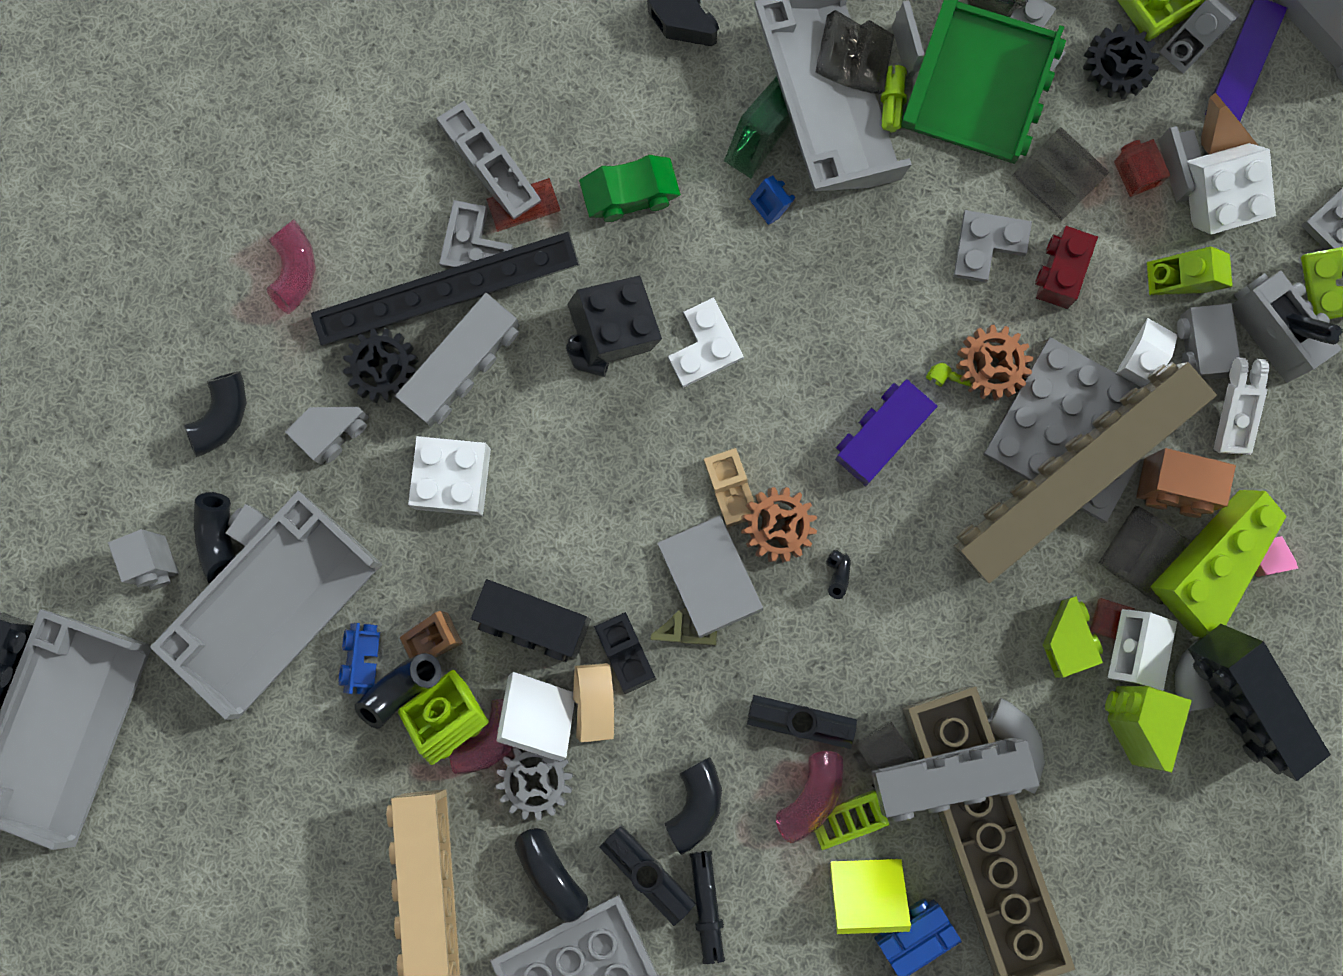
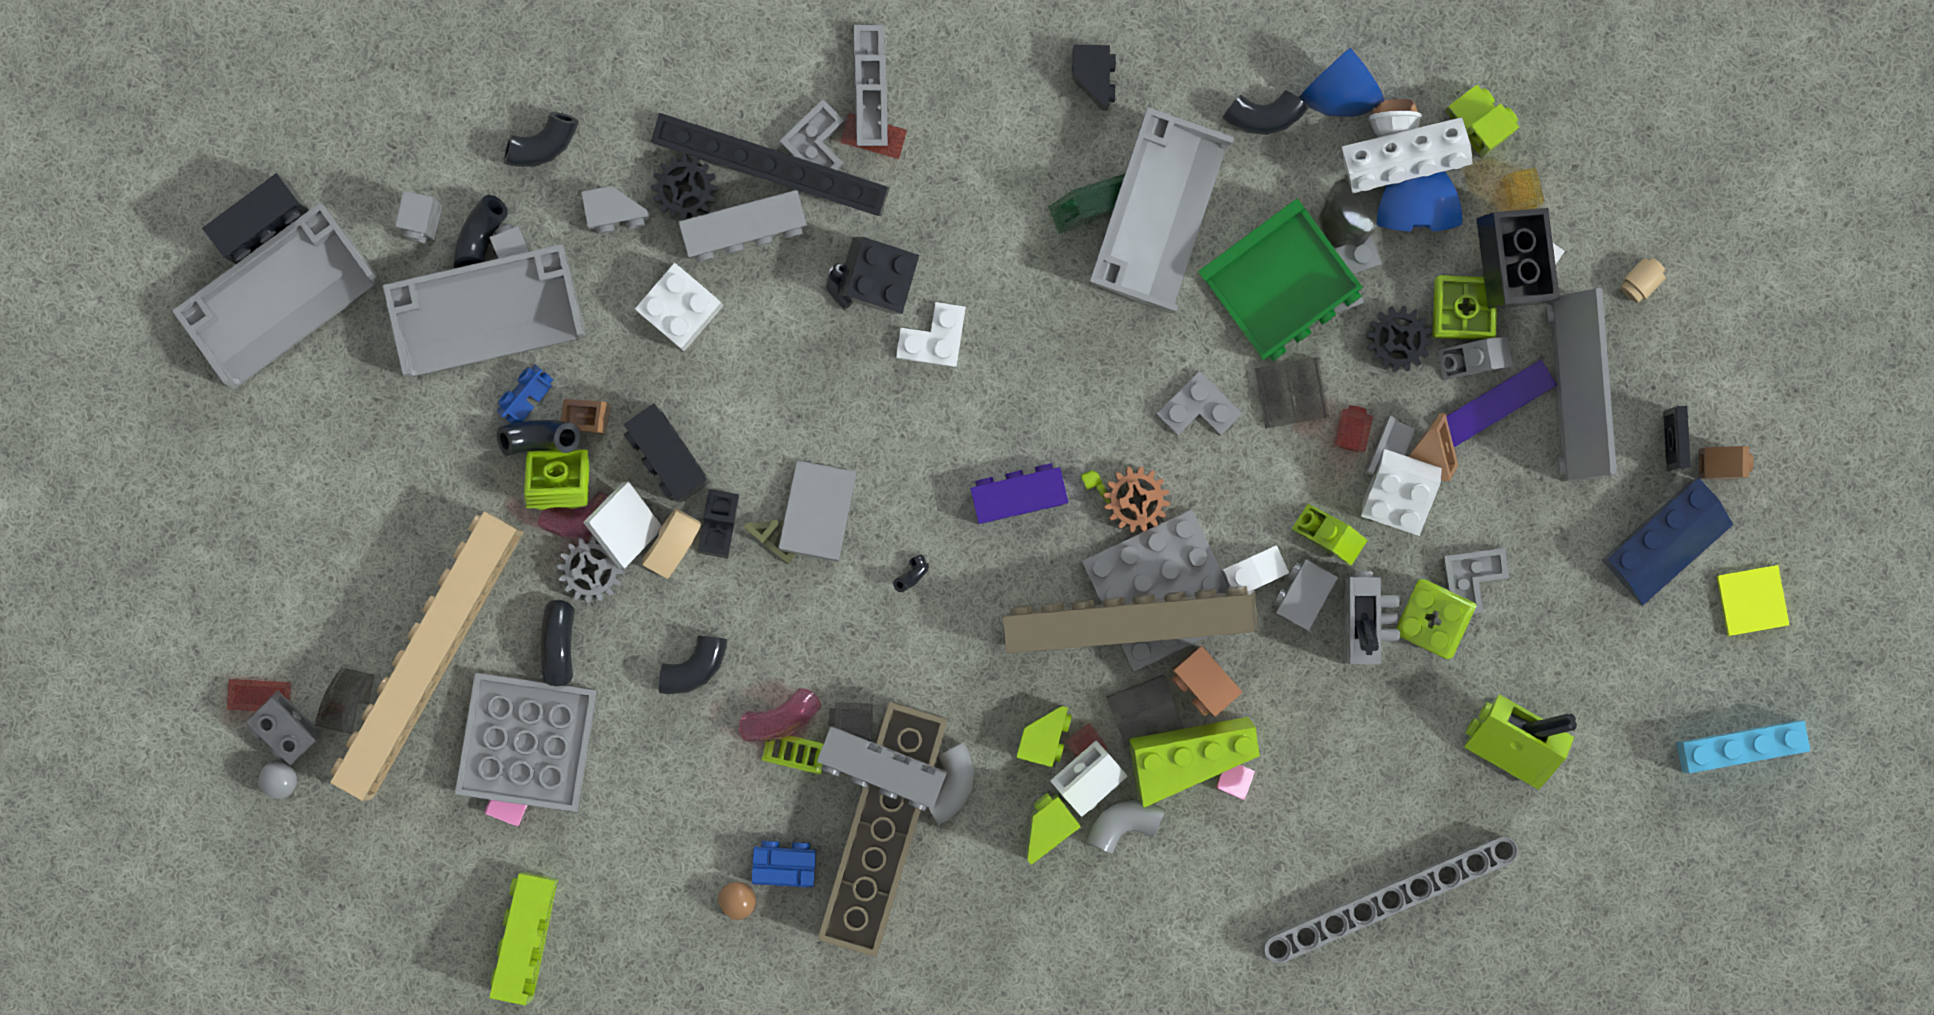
camera: 30 degrees right, 5 degrees up
clear pink cylinder [266,219,316,314] -> none
green brick [579,155,681,222] -> none
black piece [599,824,696,926] -> none
black pin [689,850,725,964] -> none
tan slope [704,448,754,528] -> none
nougat gear [741,487,817,562] -> none
black piece [747,694,857,749] -> none
blue tile [749,176,796,225] -> none
clear smoke slope [815,10,894,95] -> none
neon yellow tile [830,859,911,934] -> none
lime axle [880,65,907,132] -> none
light grey piece [892,1,924,79] -> none
dark red brick [1035,226,1098,309] -> none
black brick [1188,624,1331,781] -> none
white hinge [1213,357,1270,455] -> none

